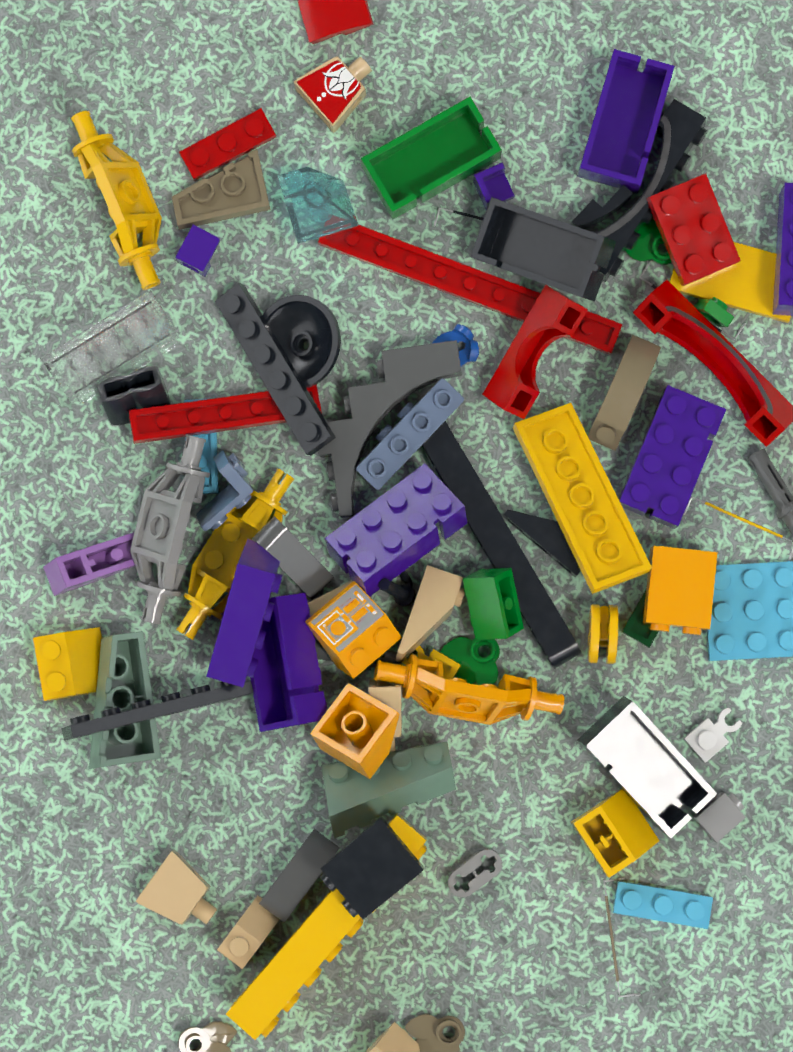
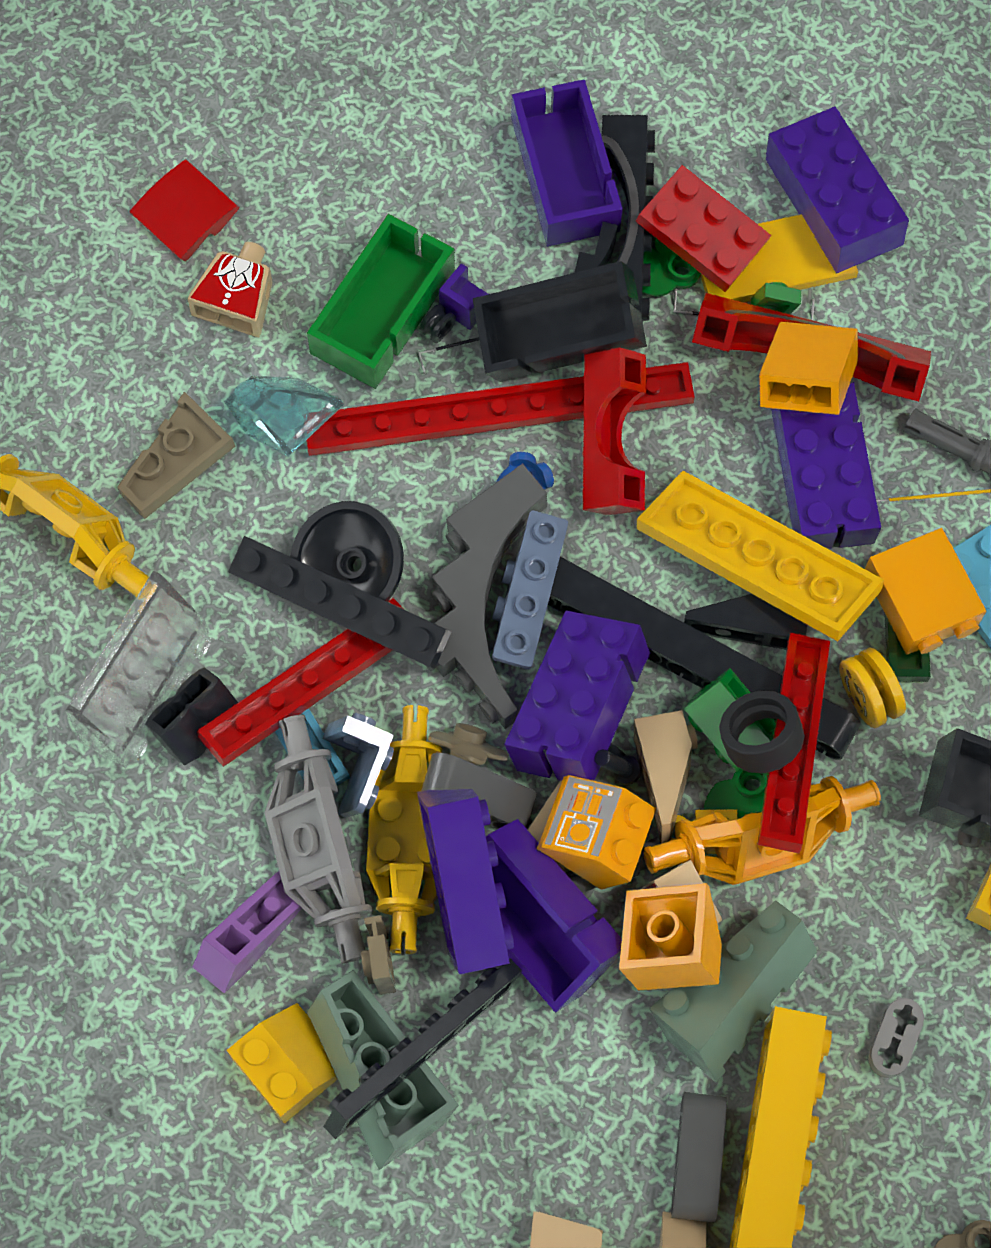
camera: 35 degrees left, 15 degrees down
dark purple panel [175,225,220,277] -> none
red plate [179,108,276,181] -> none
black slope [320,816,424,919] -> none
dark tan arch [588,334,661,451] -> none
none -> dark tan plate [361,915,396,995]
none -> black bush [419,304,456,343]
none -> dark tan plate [428,723,508,766]
none -> black tyre [719,691,805,773]
none -> red plate [757,633,830,854]
none -> light orange brick [759,322,858,415]

